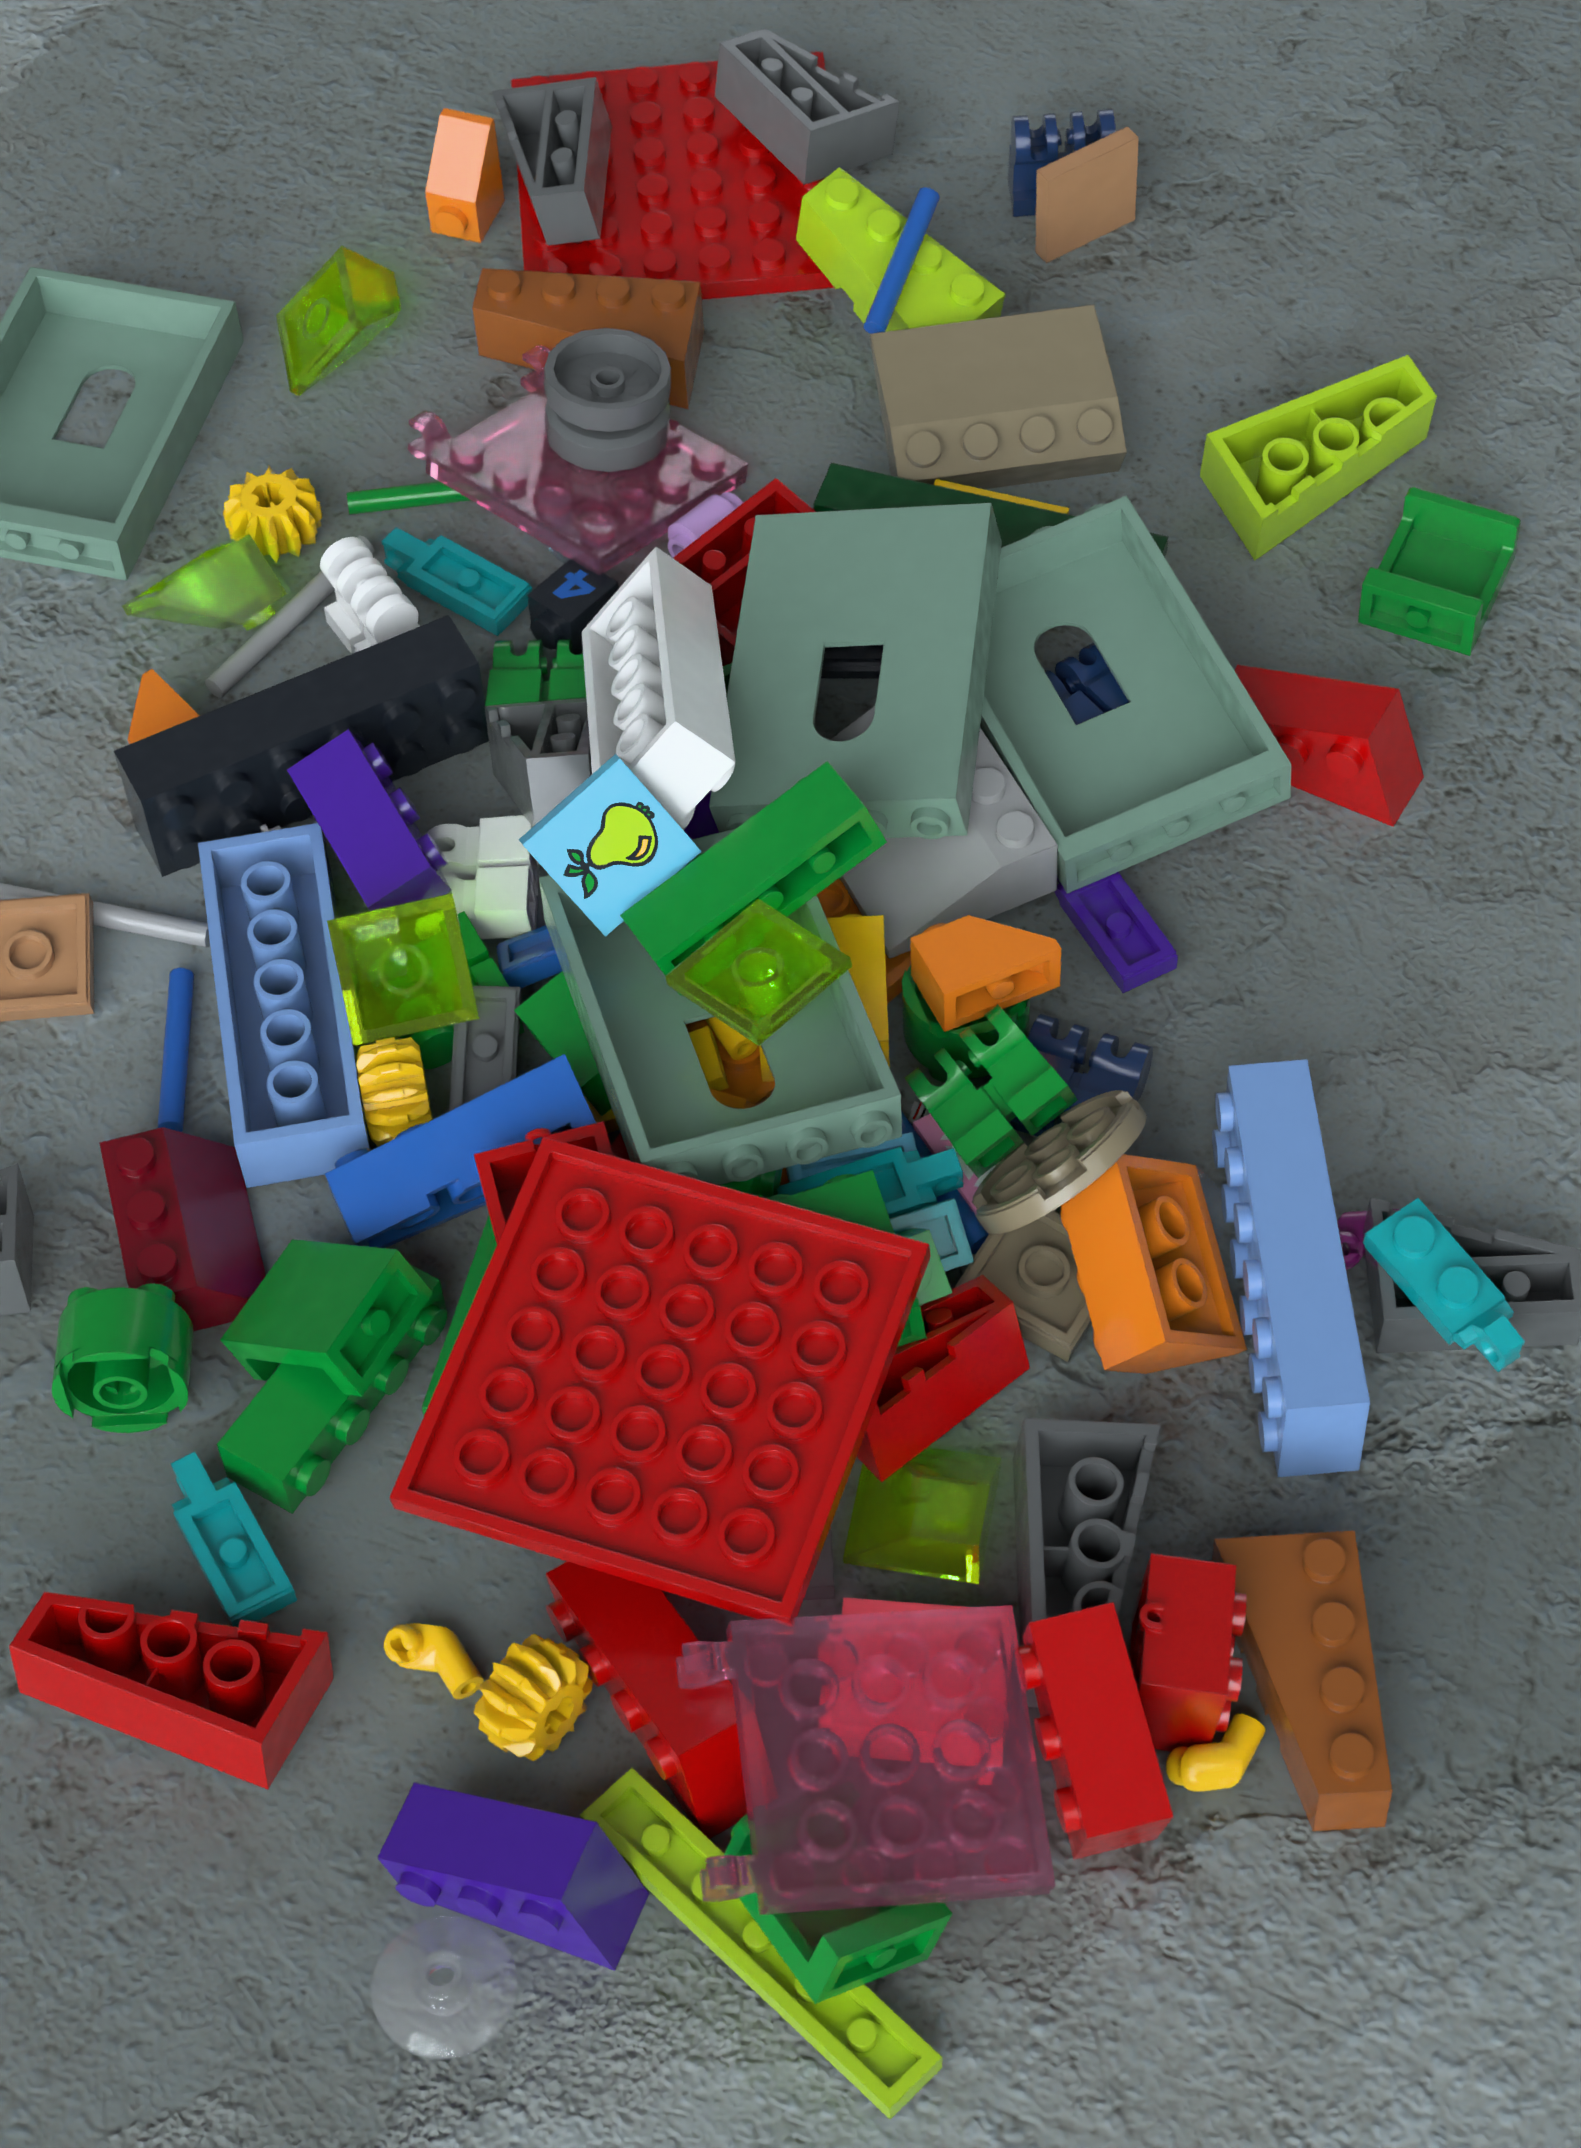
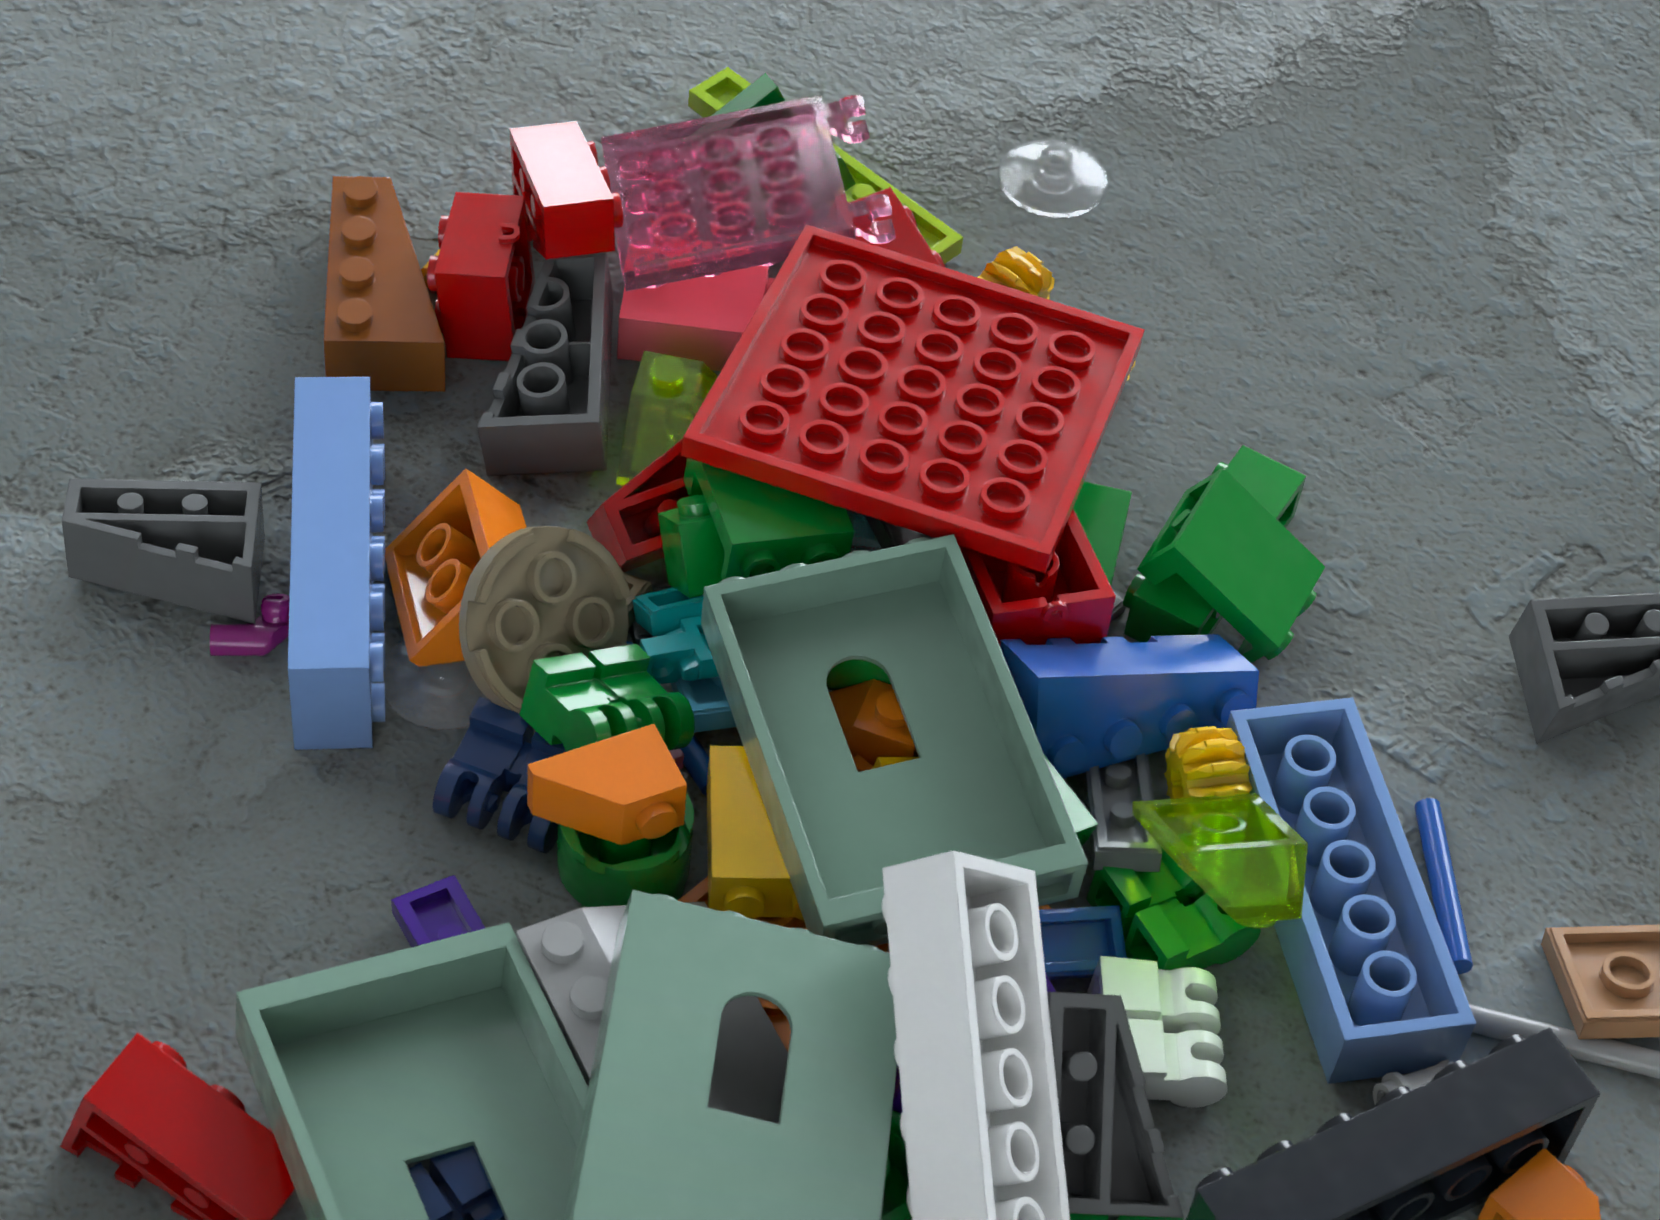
camera: 170 degrees right, 5 degrees down
red wedge [9,1592,334,1790] -> none
green brick [52,1283,193,1433] -> none
dark red slope [99,1127,266,1332] -> none
teal hinge [170,1452,297,1627] -> none
dark purple wedge [287,729,452,931] -> none
dark purple wedge [377,1782,649,1971] -> none
medium azure tile [519,754,702,937] -> none
green brick [620,761,887,996] -> none
clear neon green slope [665,899,852,1046] -> none
teal hinge [1363,1197,1525,1372] -> none

